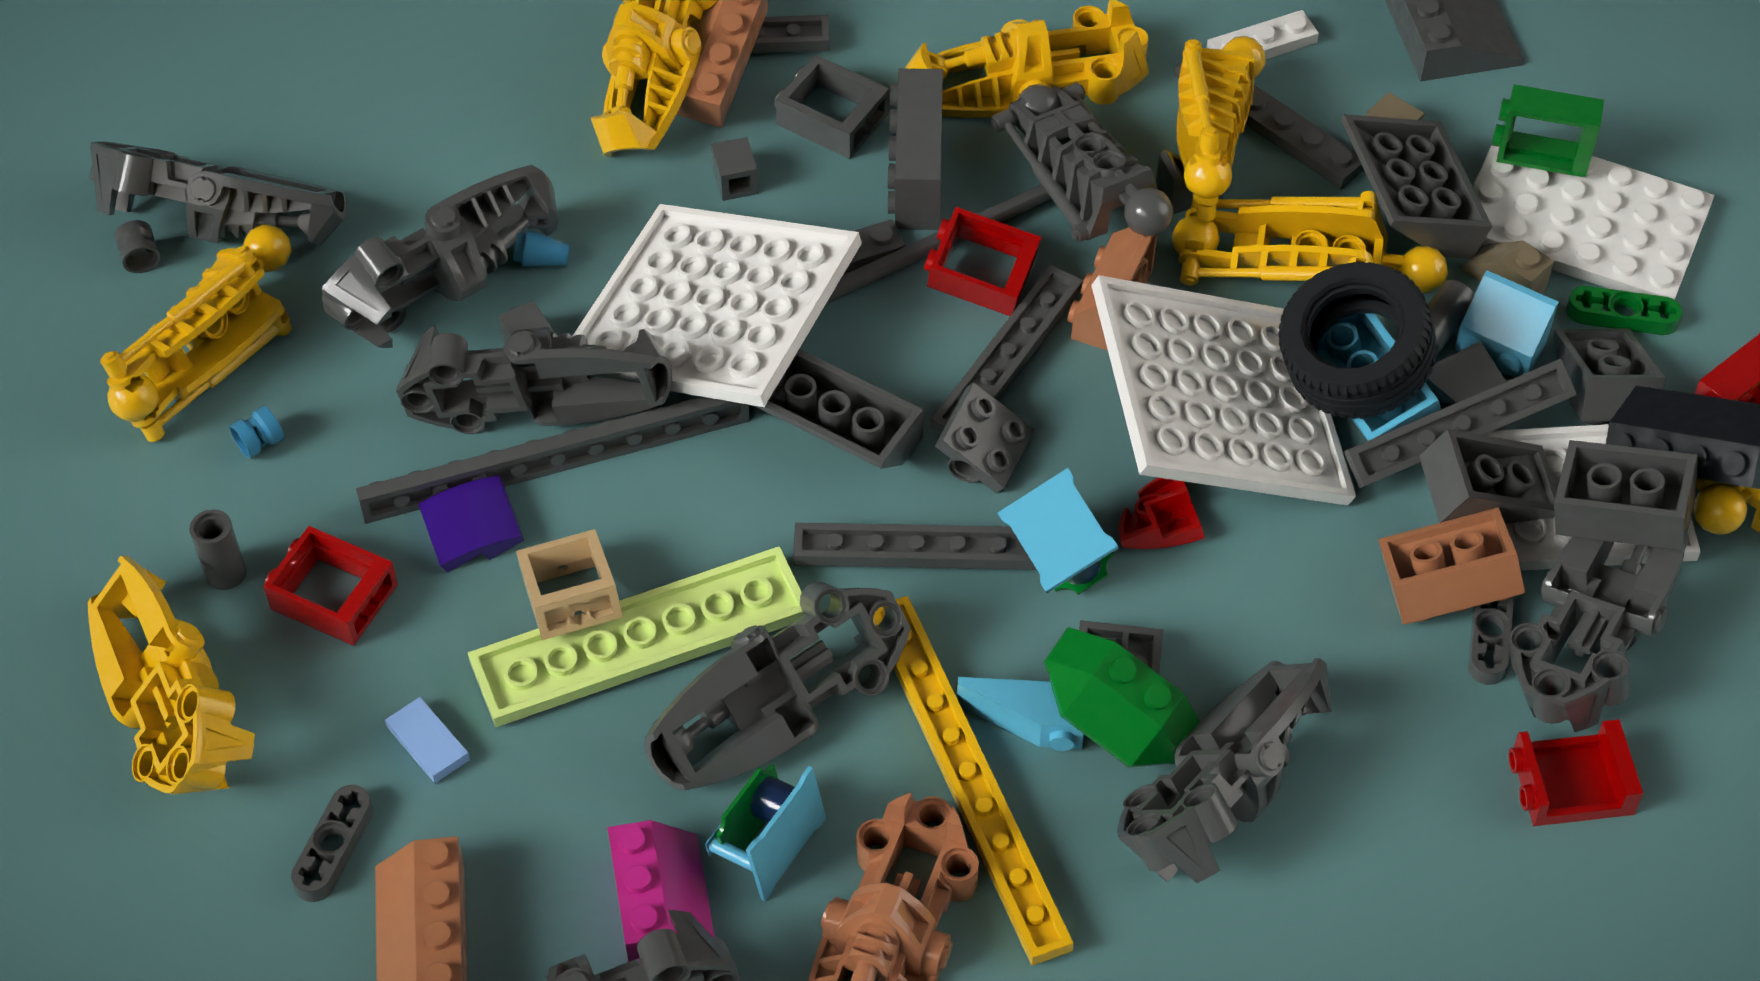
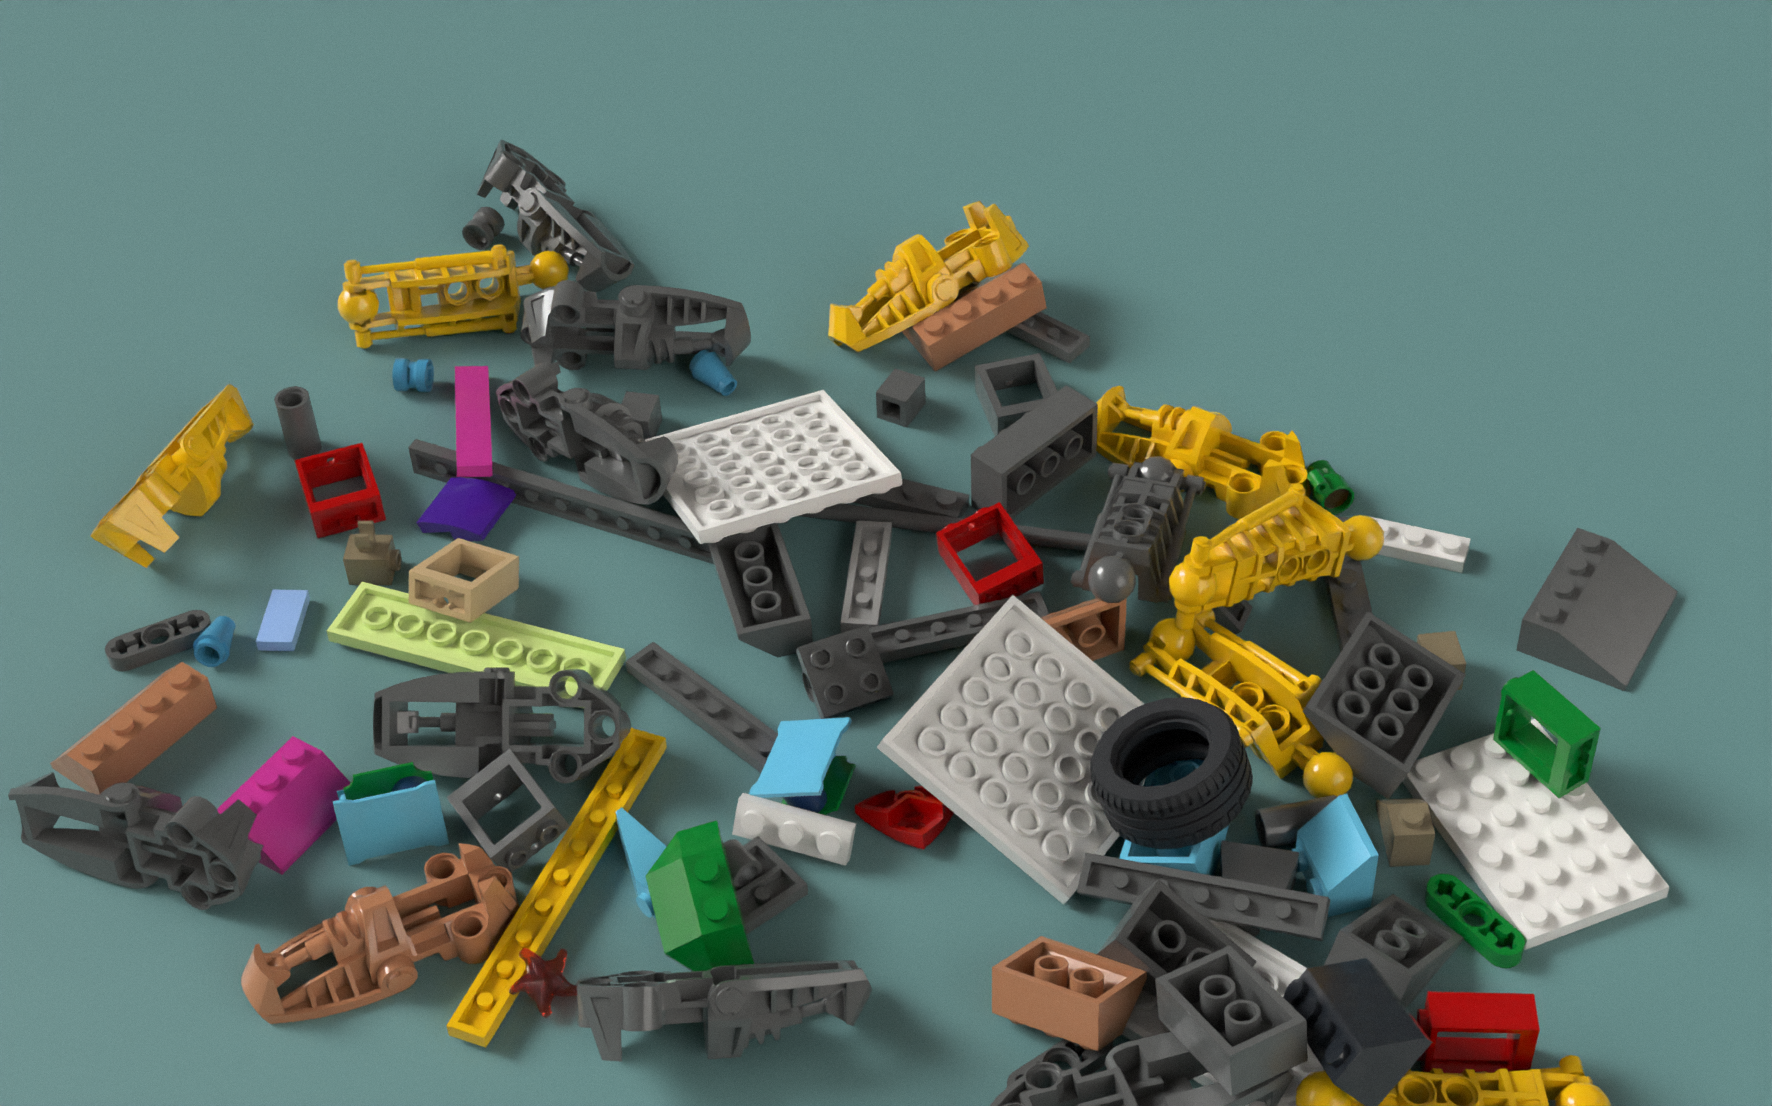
camera: 45 degrees right, 10 degrees down
none -> dark azure cone [193,616,236,667]
none -> dark tan brick [343,521,402,585]
none -> dark grey window [447,748,570,873]
none -> dark pink tile [455,366,493,477]
none -> clear red animal [509,948,577,1018]
none -> white plate [732,793,857,866]
none -> light grey plate [841,521,892,633]
none -> green piece [1306,460,1354,515]

